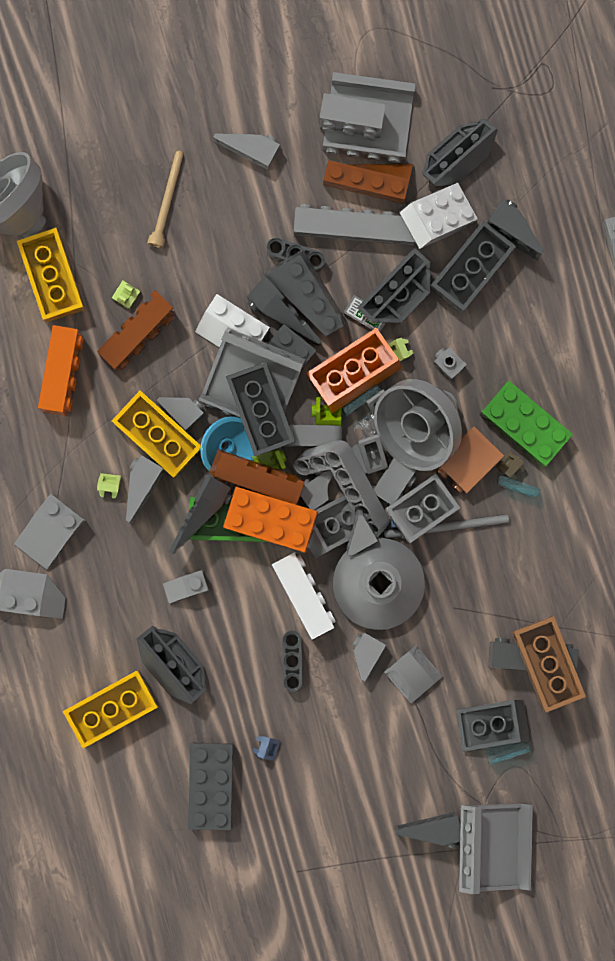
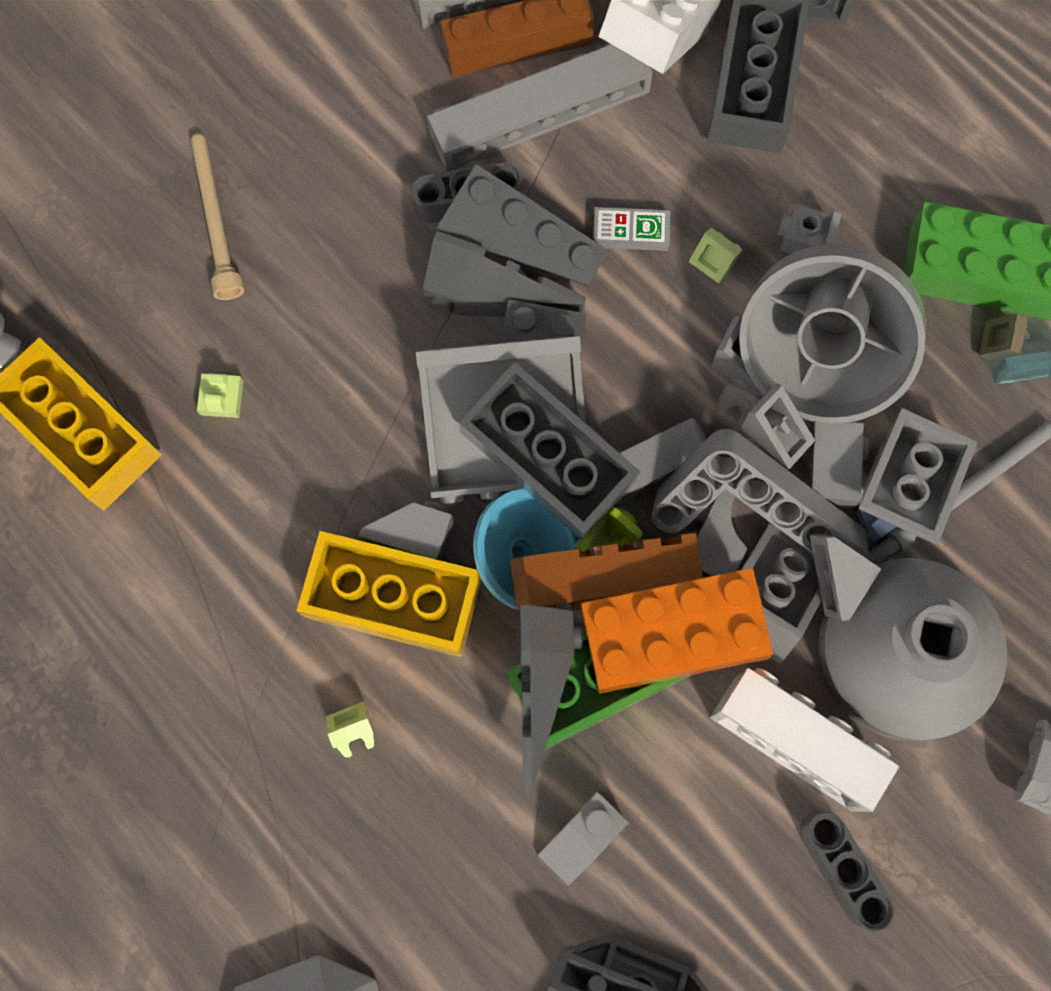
camera: 20 degrees left, 10 degrees down
light grey slope [14,494,86,570] -> none
orange brick [38,325,84,416] -> none
dark orange wedge [97,290,175,371] -> none
light grey slope [126,455,165,524] -> none
white slope [195,294,270,348] -> none
light grey slope [213,133,280,170] -> none
orange brick [306,328,402,414] -> none
lime bracket [312,397,342,426] -> none
clear light blue tile [343,385,381,417] -> none
light grey slope [352,632,386,682] -> none
dark grey wedge [357,248,430,323] -> none
nougat slope [436,426,504,494] -> none

